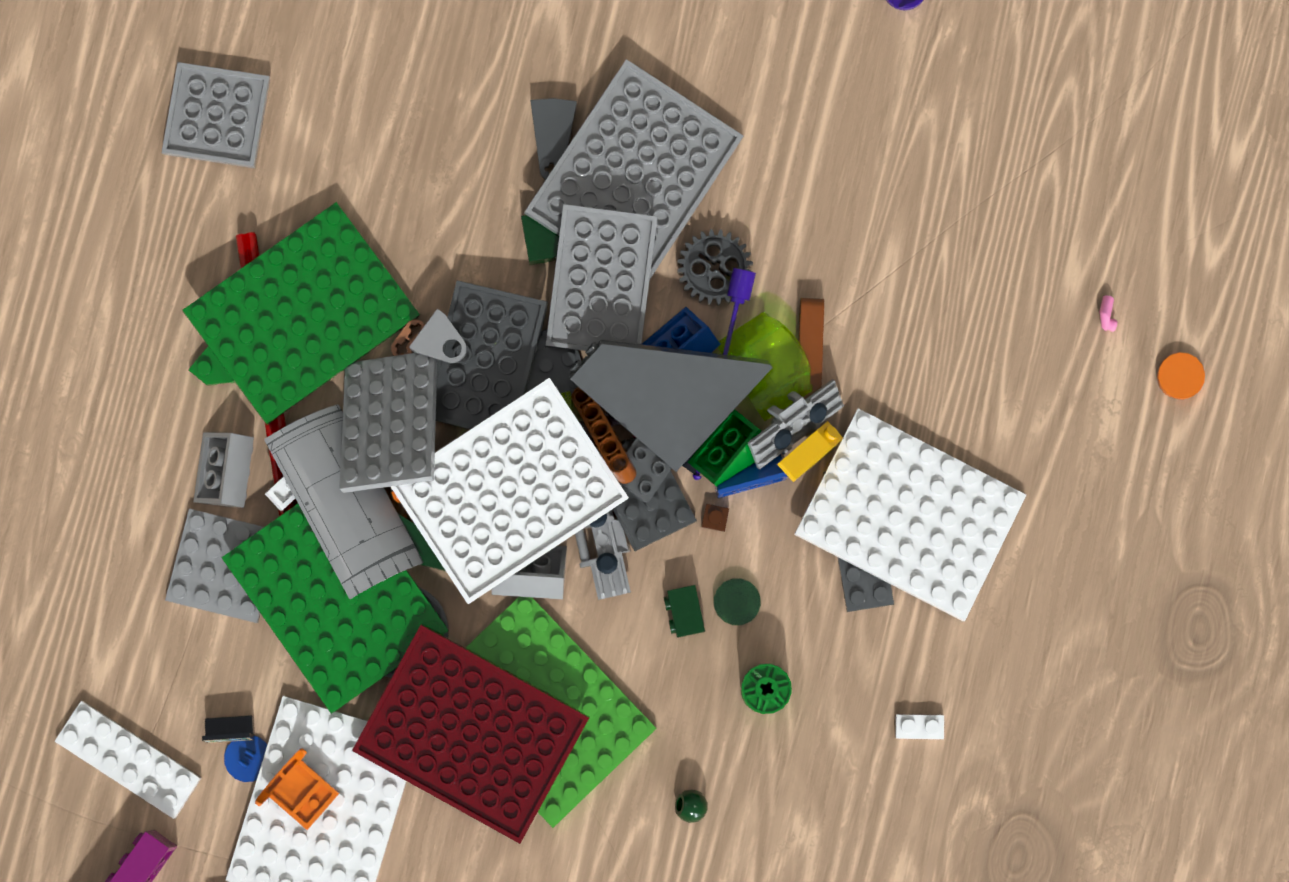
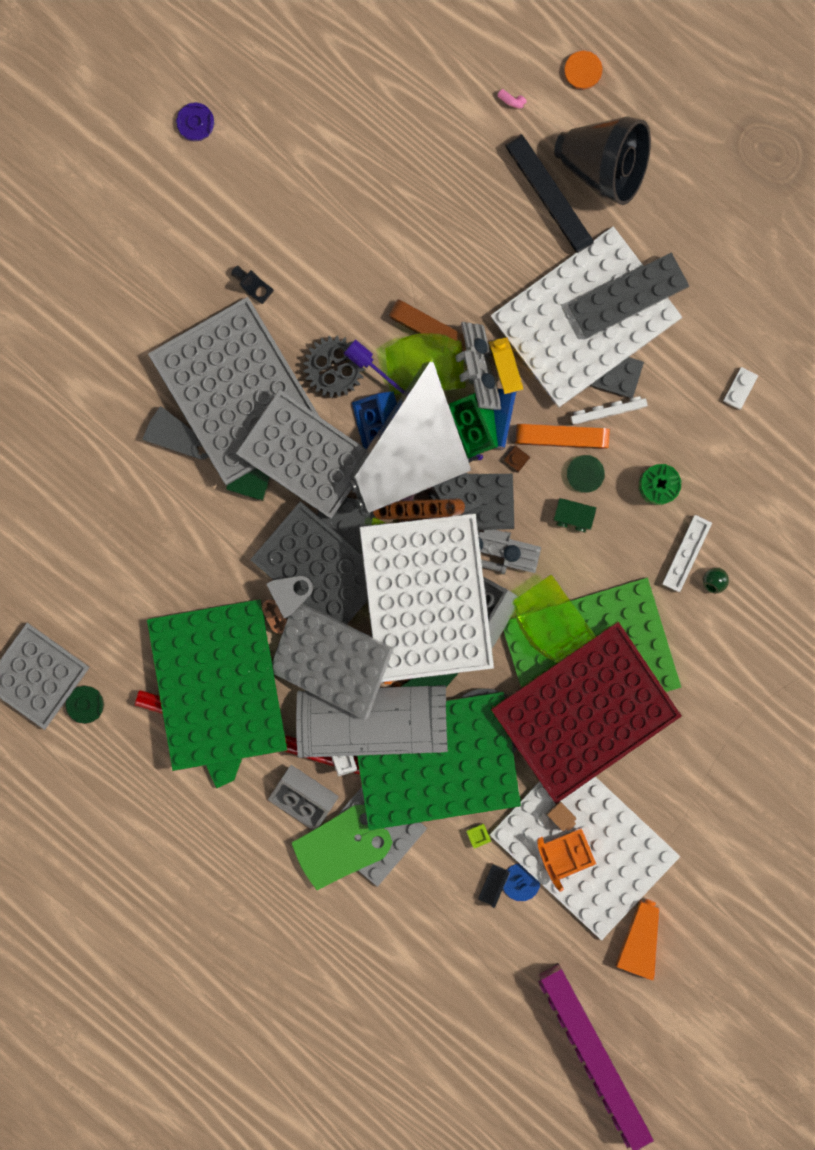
camera: 65 degrees left, 5 degrees up
white plate [55,701,201,819] -> none
none -> dark green tile [65,685,105,724]
none -> black bracket [231,266,274,304]
none -> bright green piece [292,805,393,890]
none -> lime plate [466,823,492,849]
none -> black beam [505,134,594,253]
none -> clear neon green slope [513,574,596,663]
none -> orange beam [515,424,610,449]
none -> medium nougat brick [546,801,577,831]
none -> black cone [554,116,651,205]
none -> dark grey plate [569,252,689,339]
none -> white plate [570,396,648,425]
none -> white plate [662,515,712,592]

